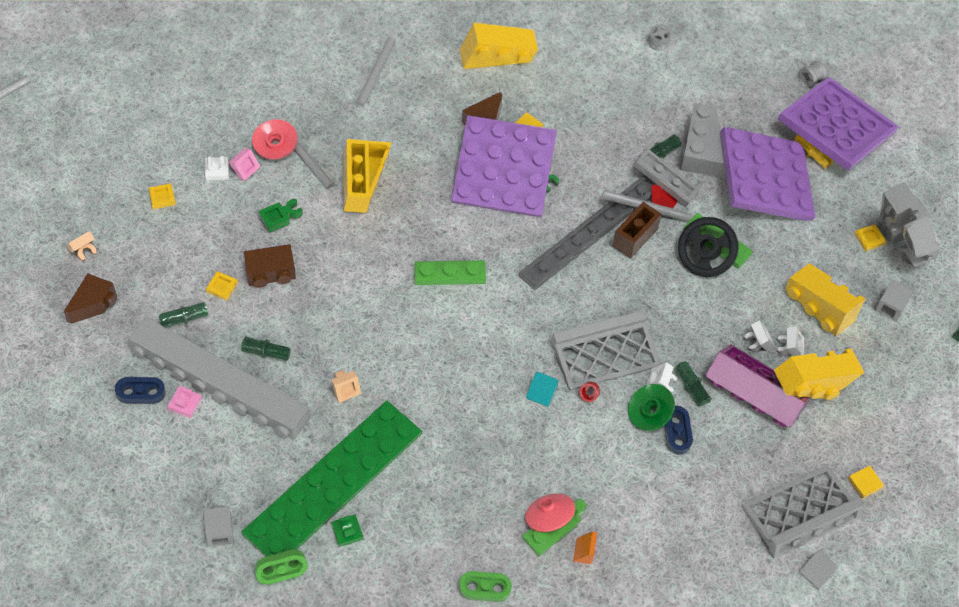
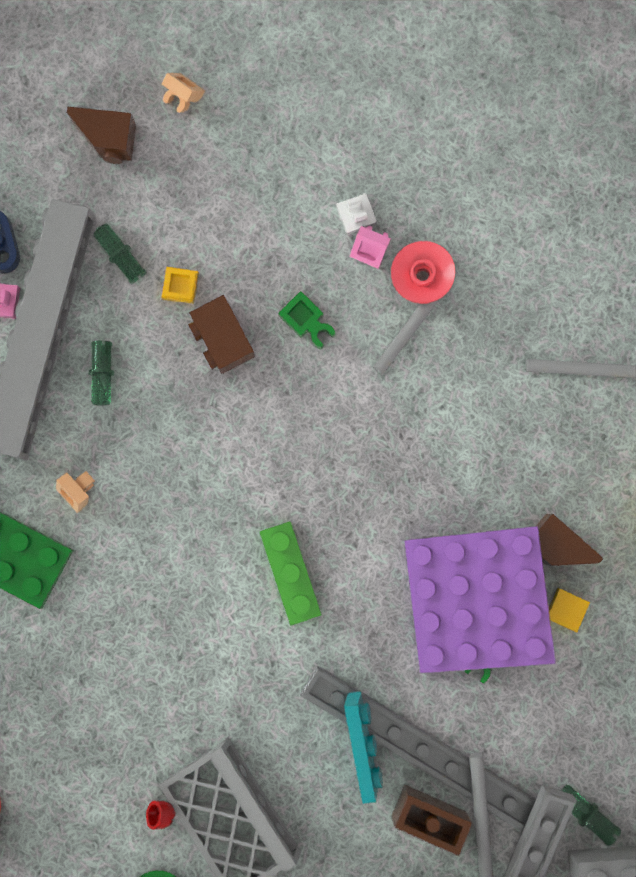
camera: 75 degrees right, 25 degrees up
yellow tile [148,183,176,209] -> none
yellow wedge [343,139,392,213] -> none
teal slope [526,372,559,407] -> none
red sticker [652,185,677,209] -> none
none -> teal plate [344,691,383,804]

